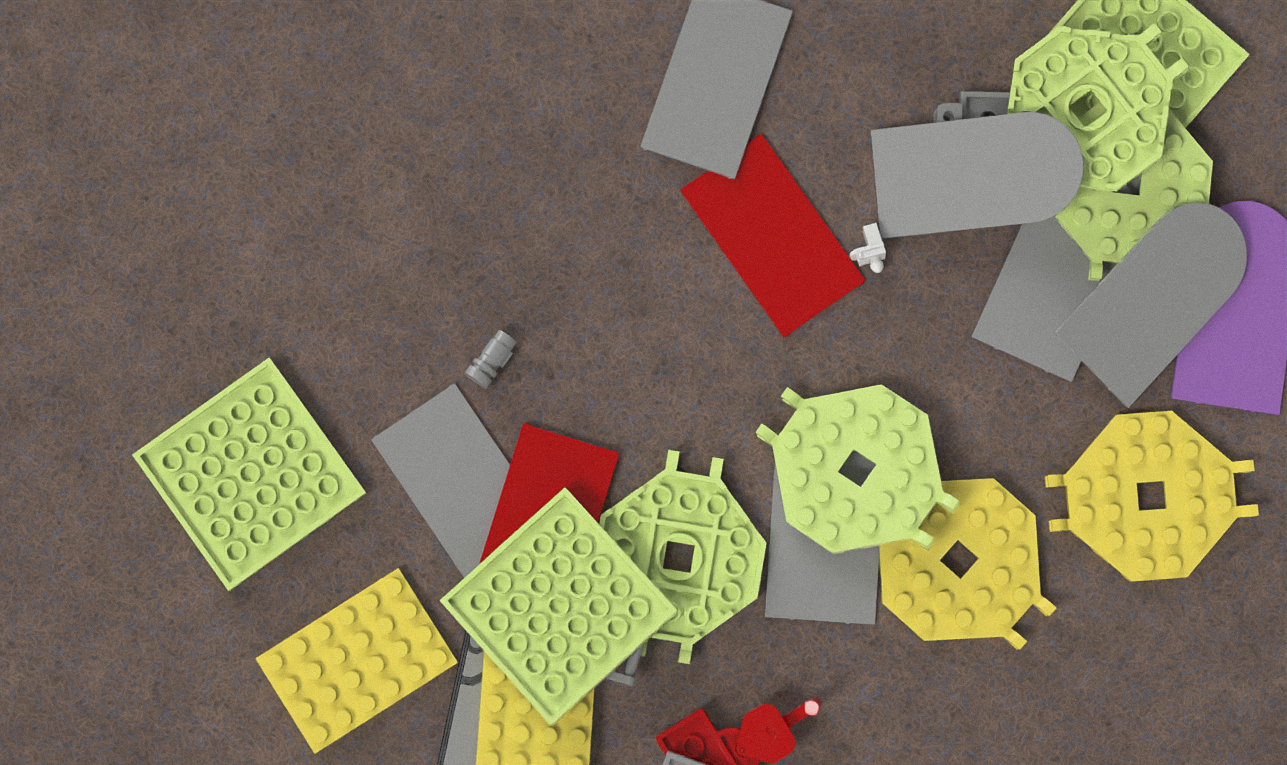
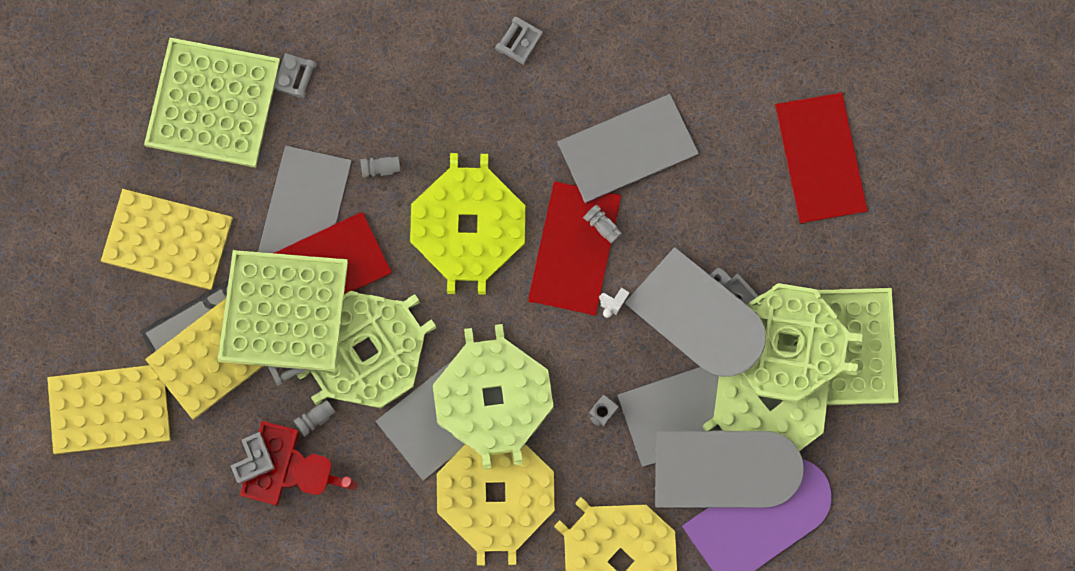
camera: 50 degrees right, 5 degrees down
none -> light grey plate [274,53,317,99]
none -> light grey axle [294,400,335,437]
none -> neon yellow plate [410,153,525,295]
none -> light grey plate [495,17,543,65]
none -> light grey axle [583,205,622,244]
none -> light grey brick [588,395,619,427]

